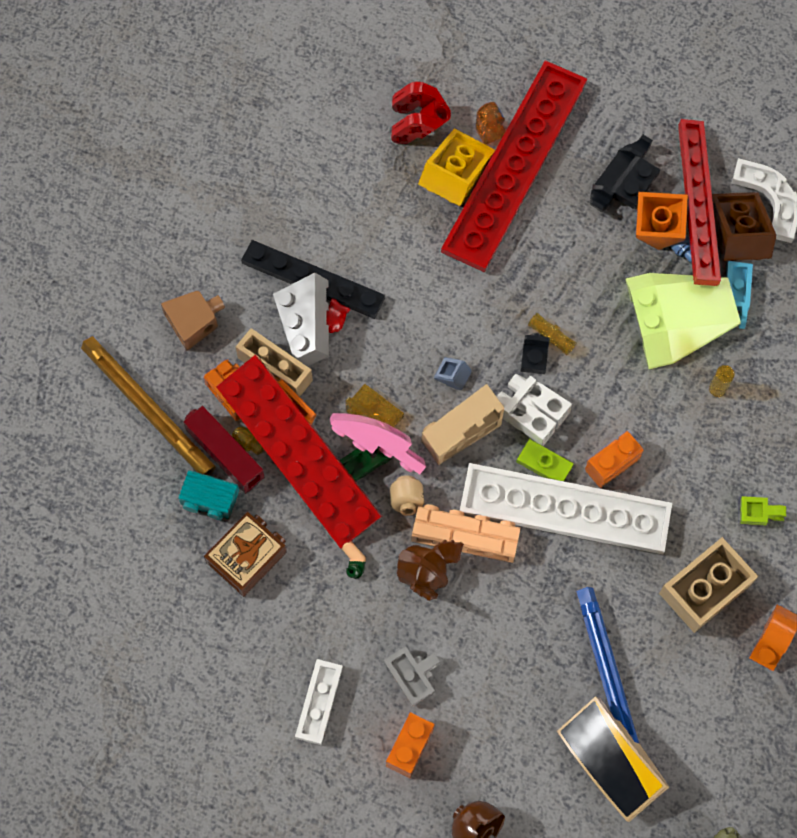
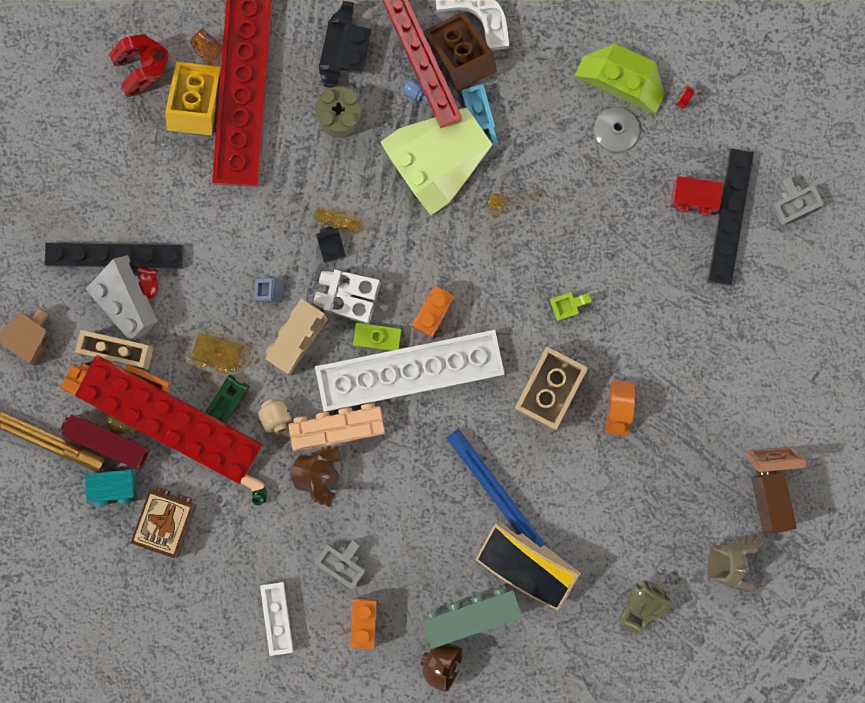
camera: 20 degrees left, 15 degrees up
bright pink slope [330,413,426,475] -> none
orange slope [636,192,688,250] -> none
none -> olive brick [316,87,363,138]
none -> sand green brick [423,585,523,649]

